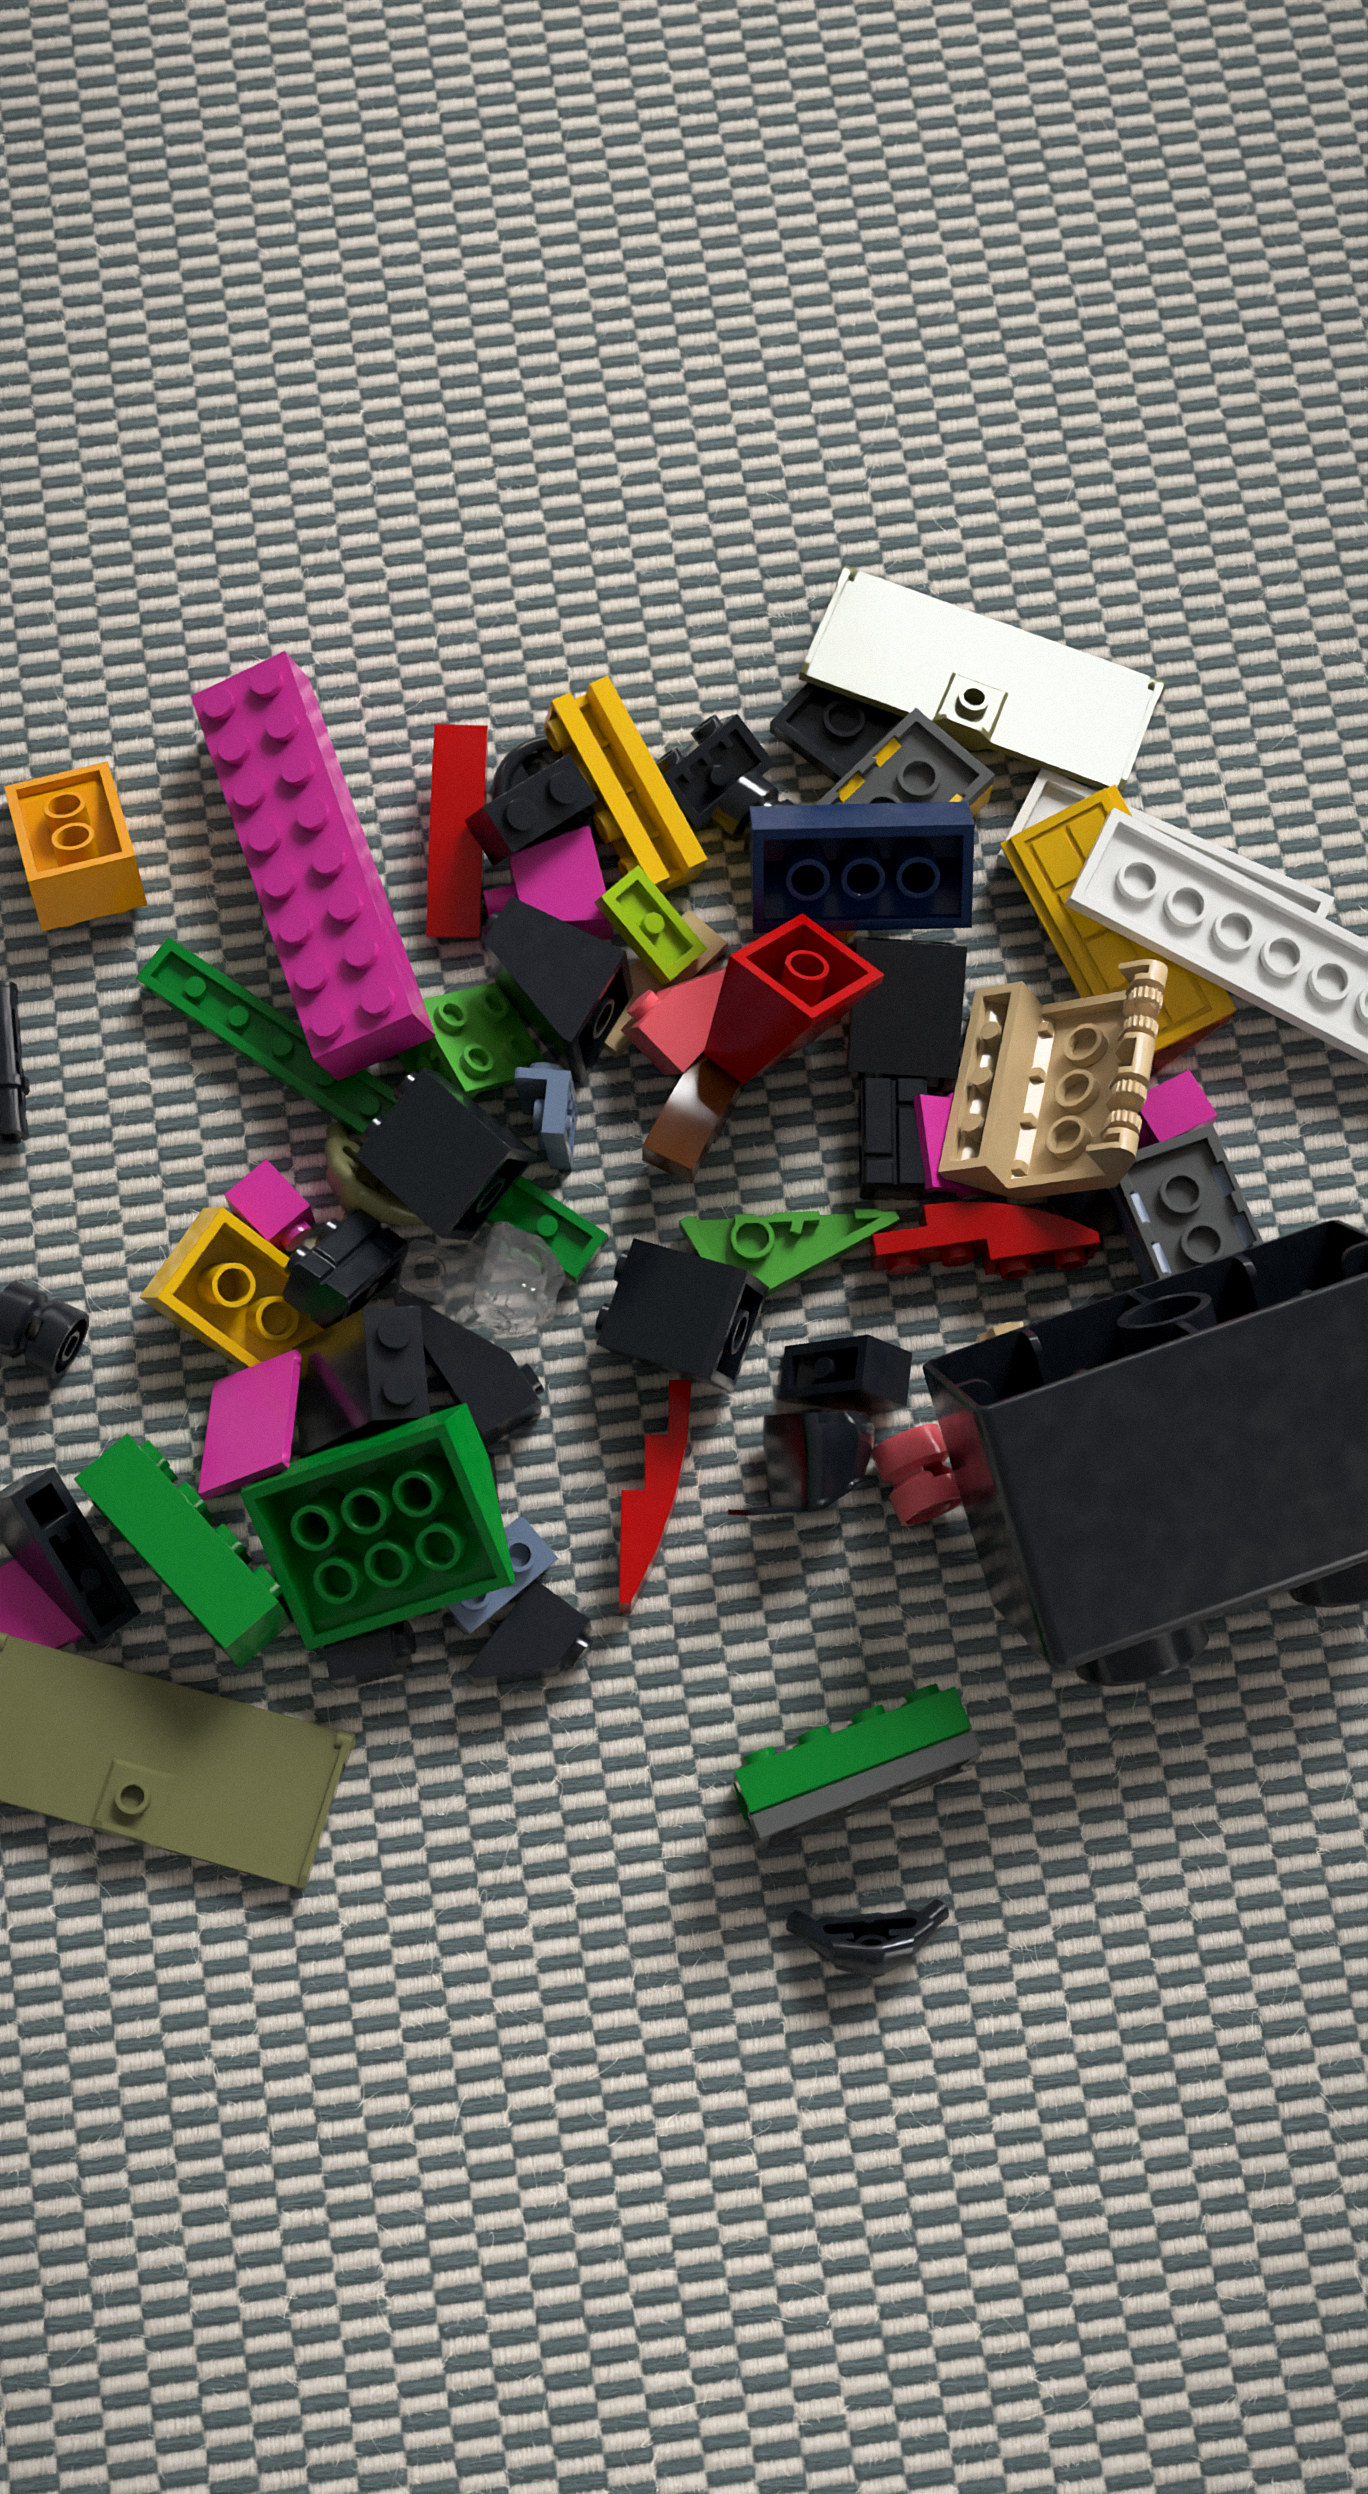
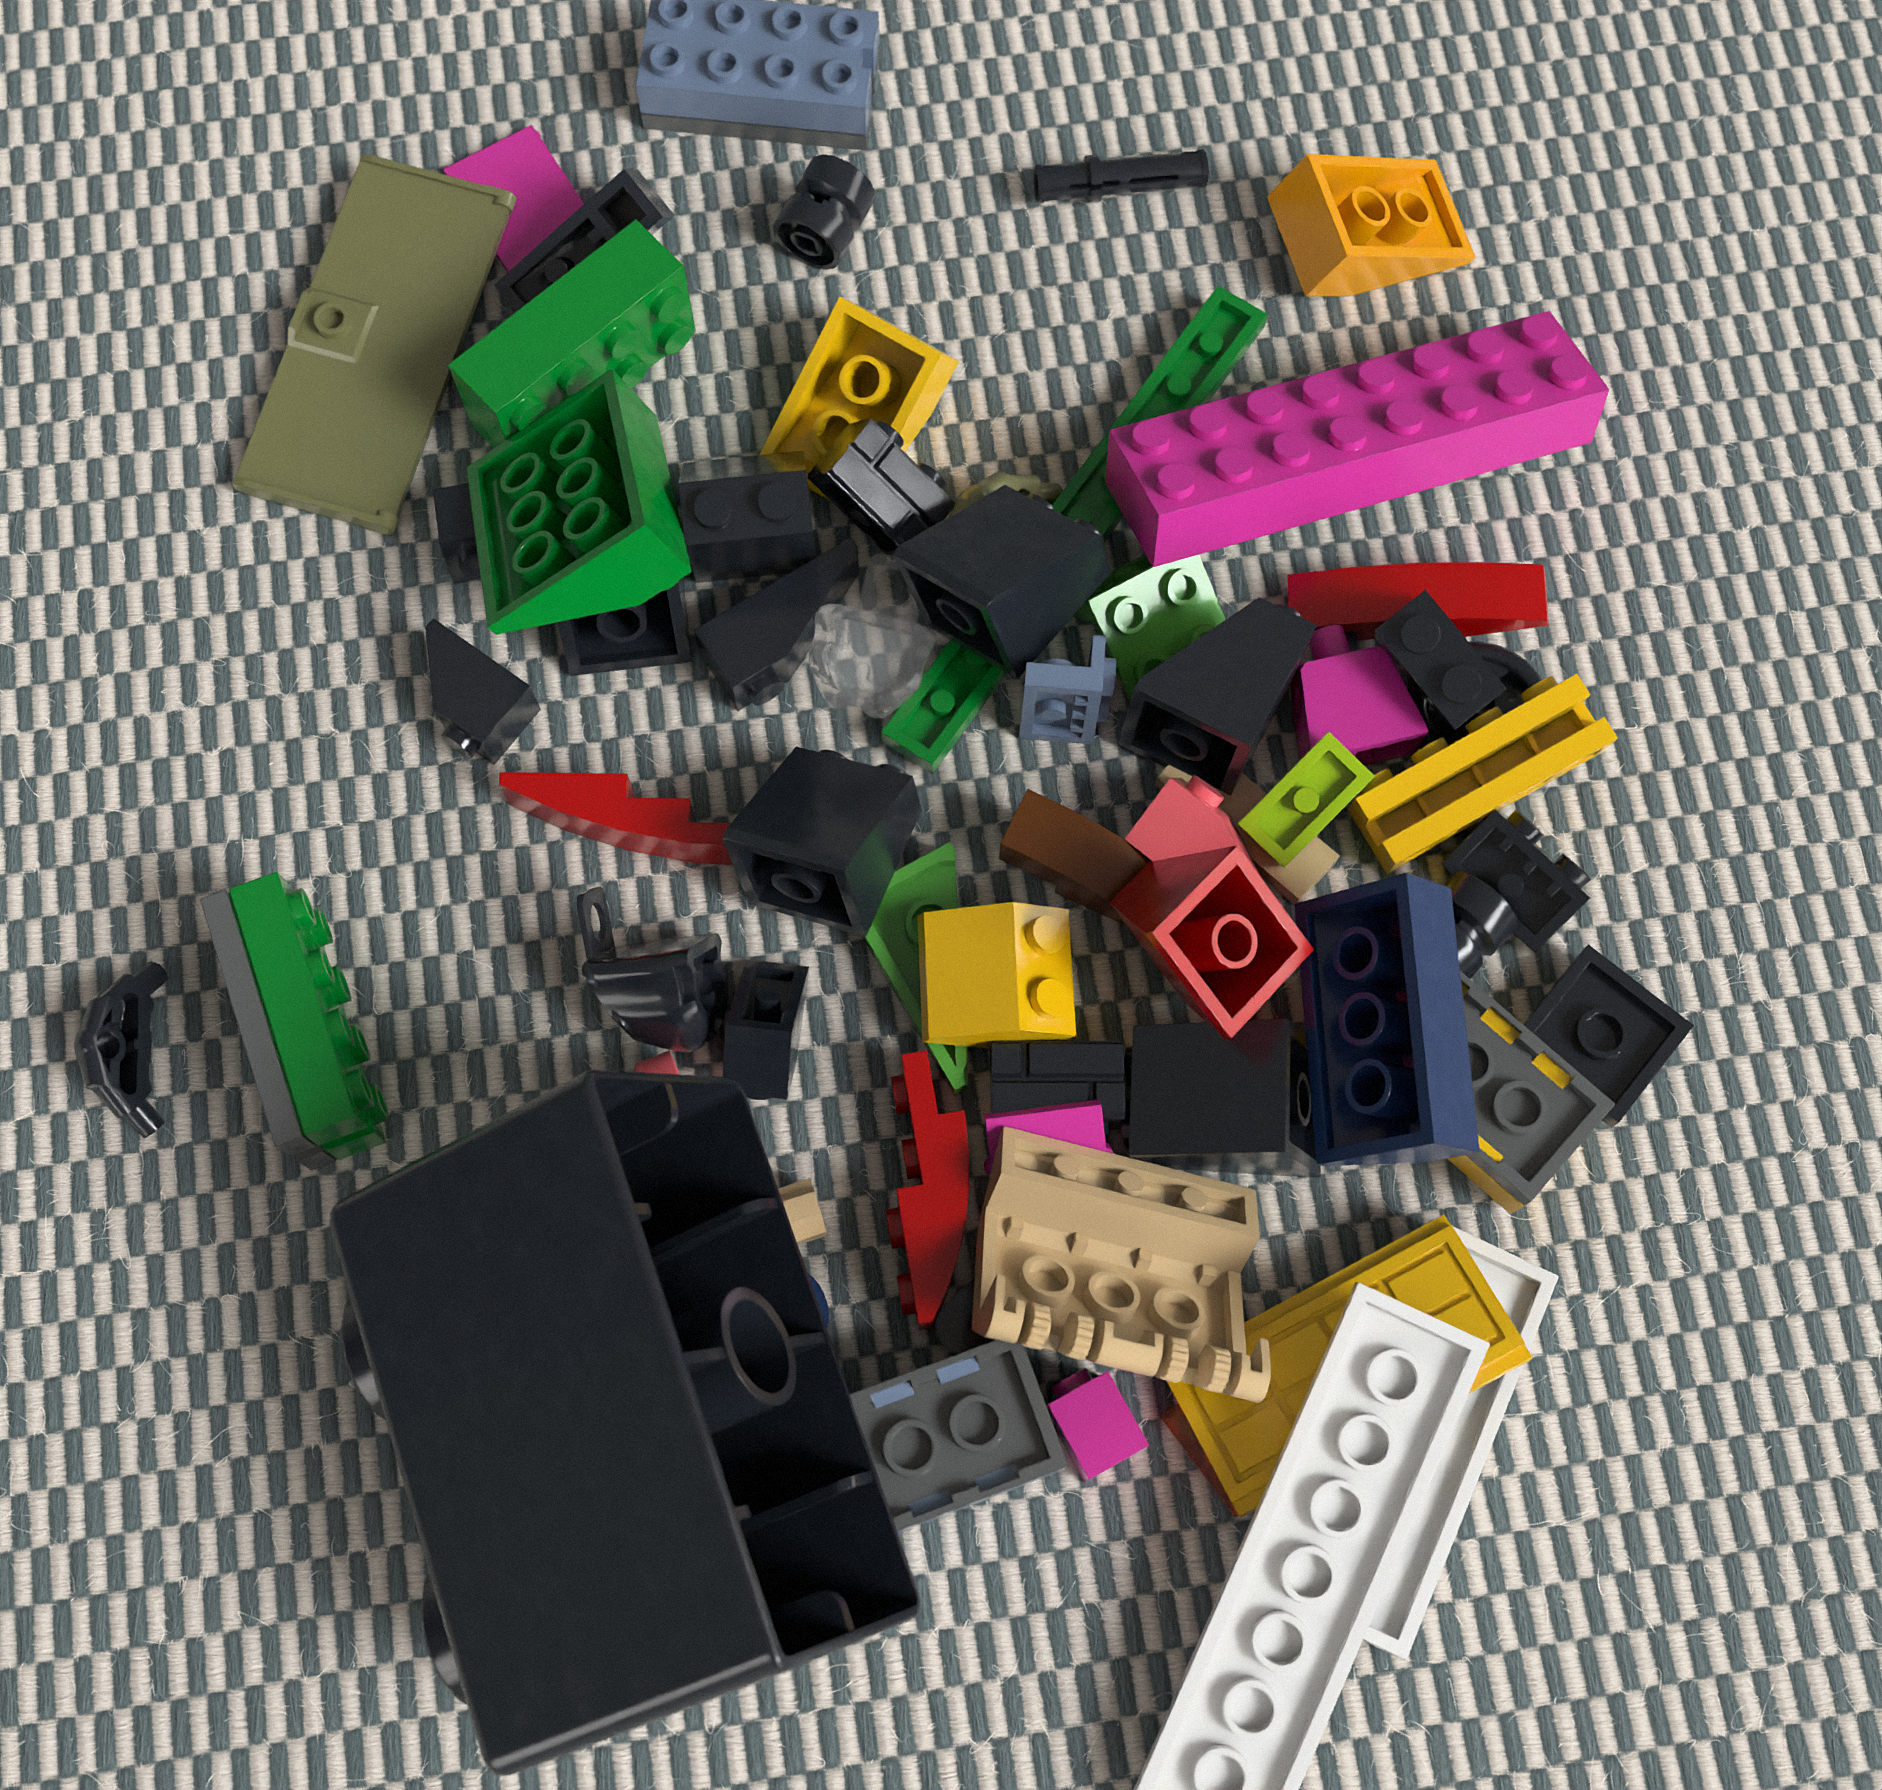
camera: 90 degrees right, 0 degrees up
dark pink piece [198,1349,302,1501] -> none
dark pink brick [224,1159,315,1251] -> none
sand blue bracket [446,1517,558,1635] -> none
door [798,565,1165,796] -> none
none -> yellow slope [917,902,1076,1049]

